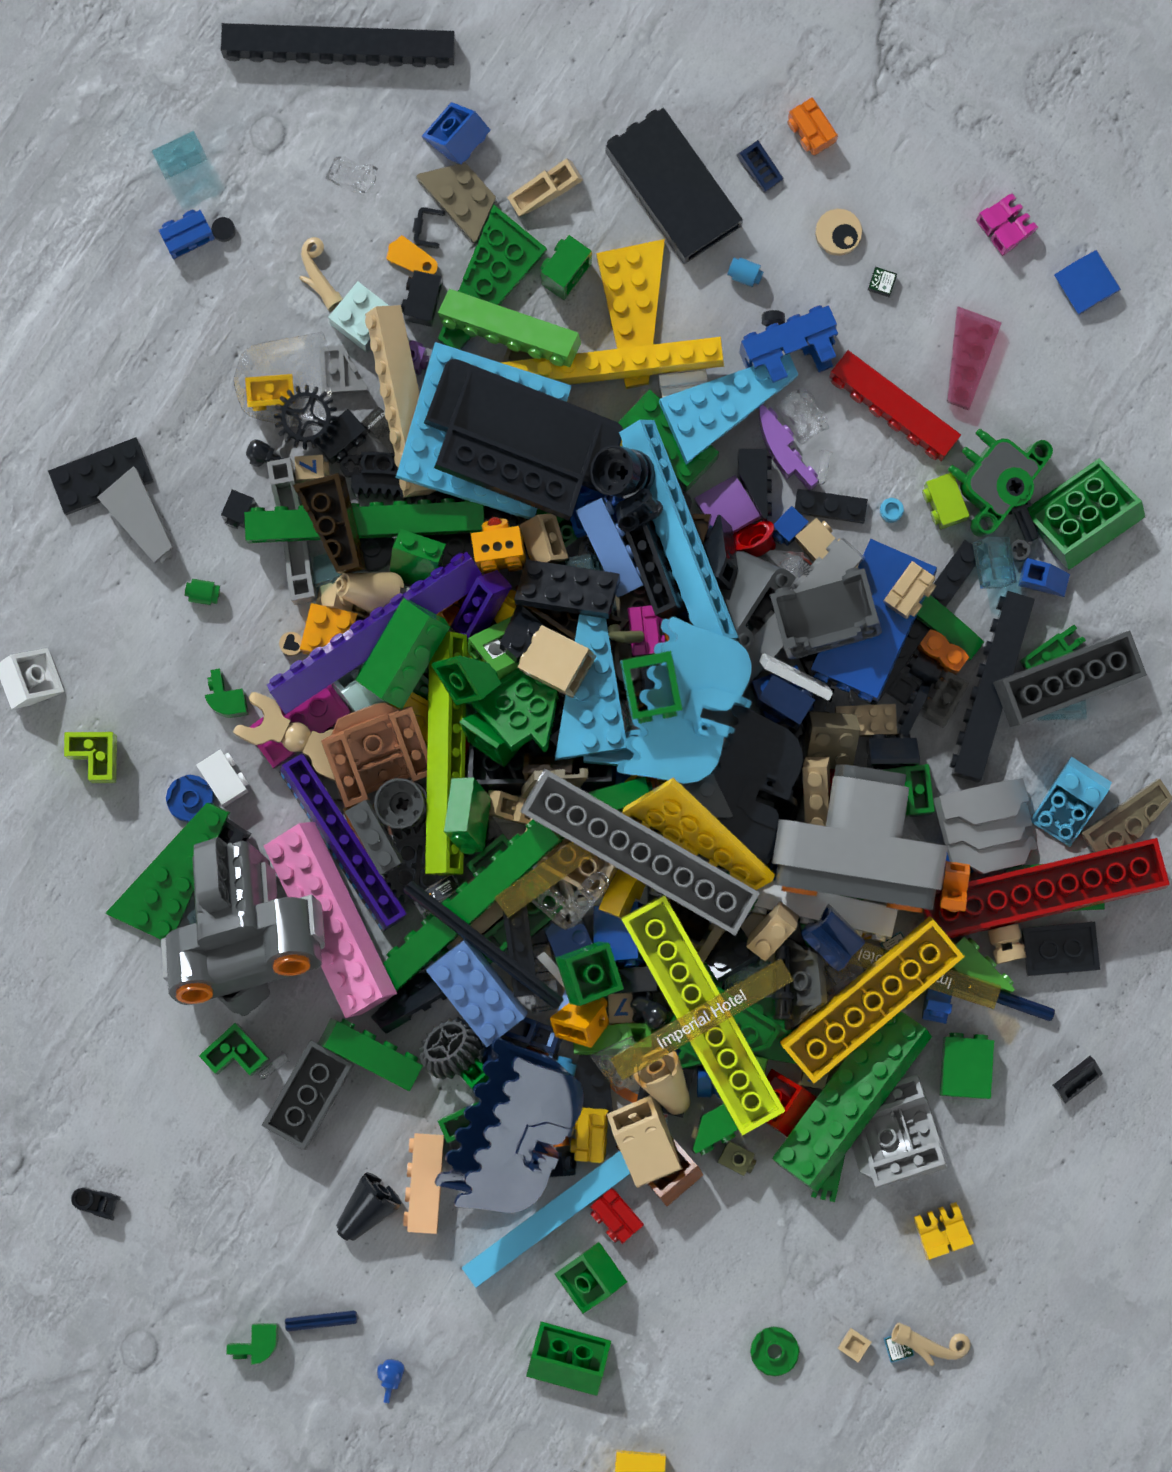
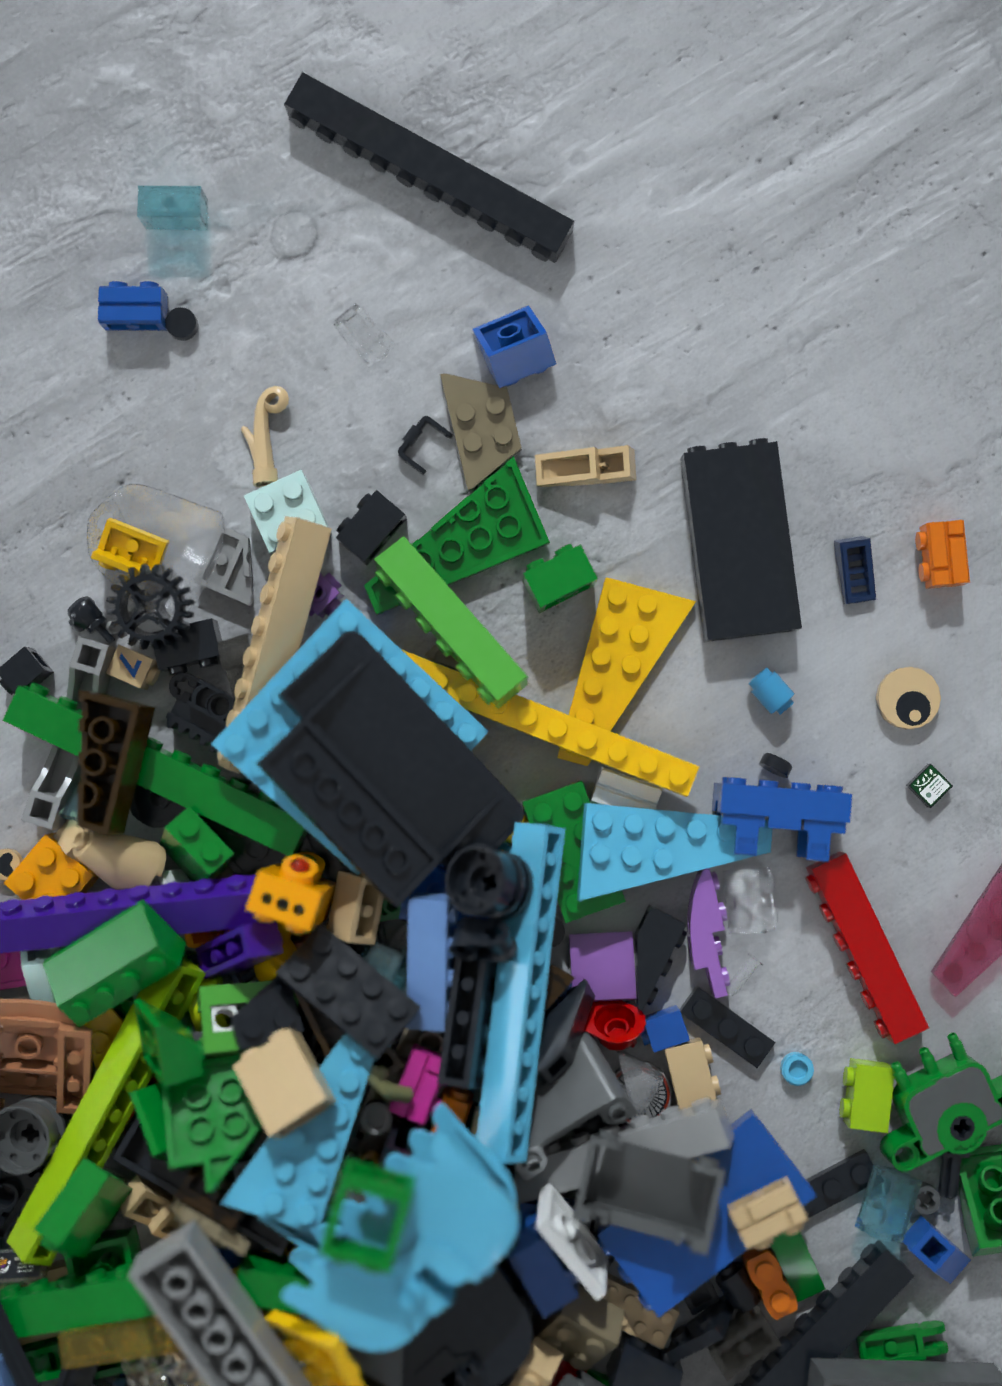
camera: 30 degrees right, 5 degrees up
light orange piece [386,235,438,274] -> none

